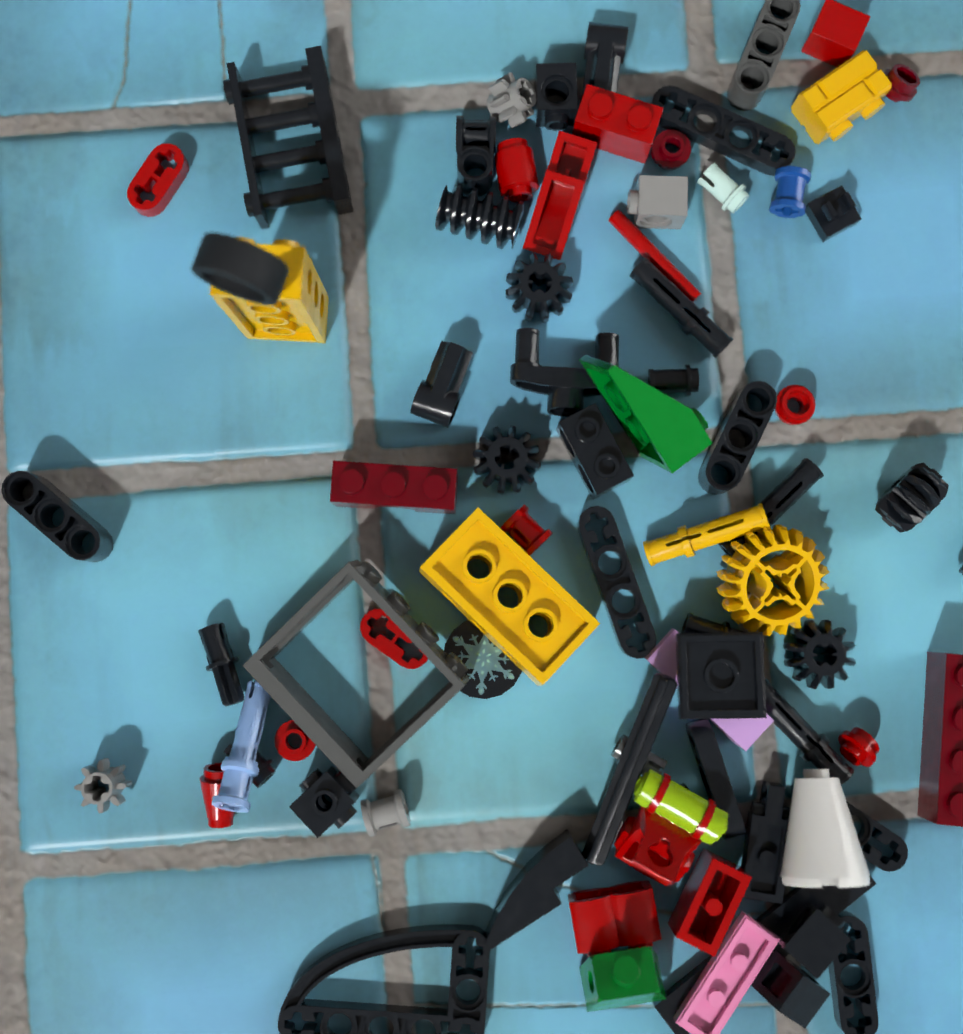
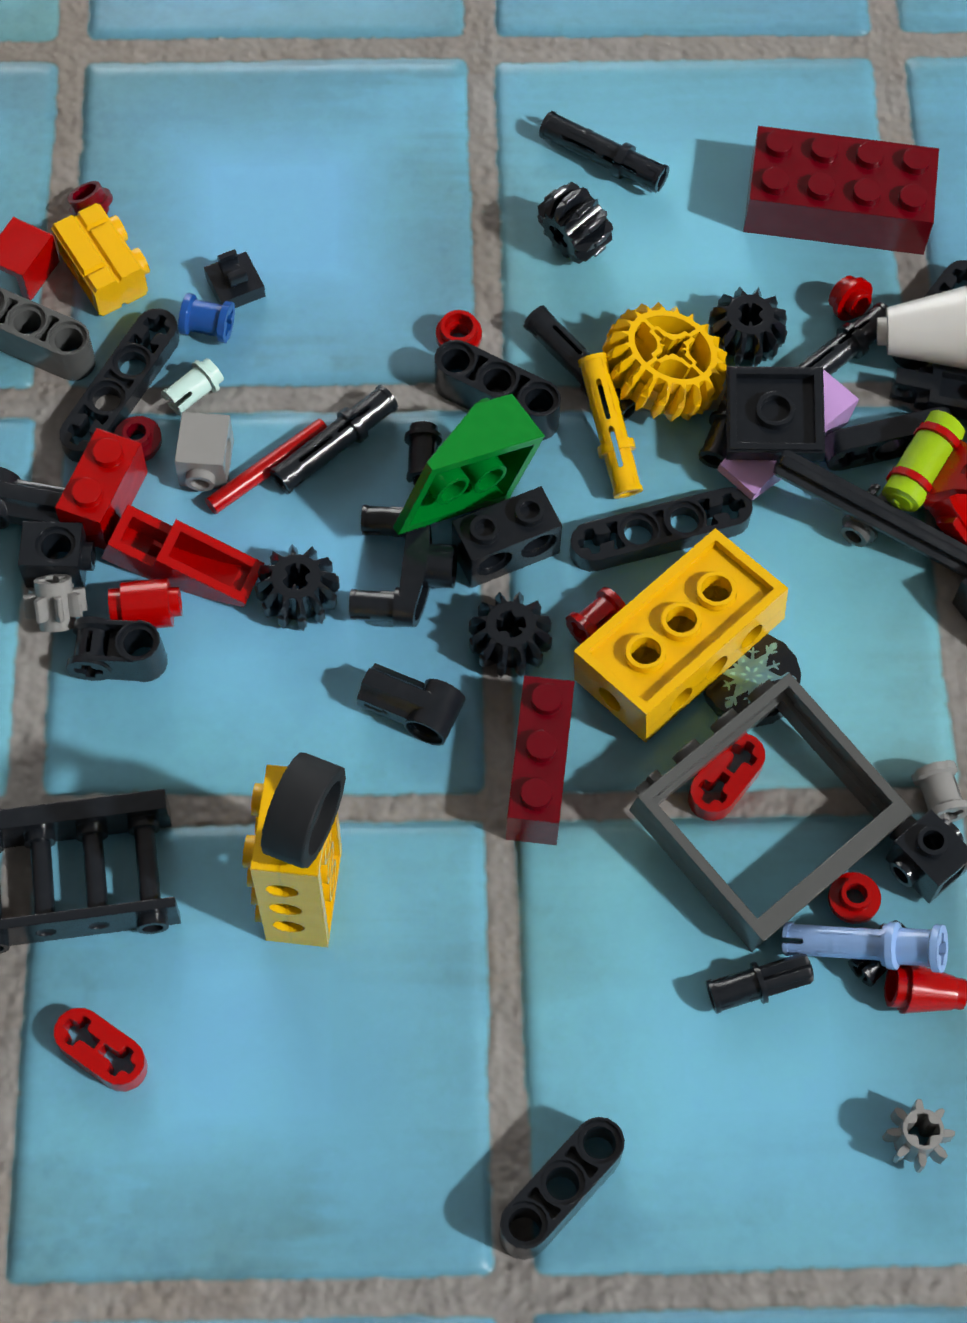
camera: 90 degrees left, 20 degrees down
black piece [435,182,524,249] -> none

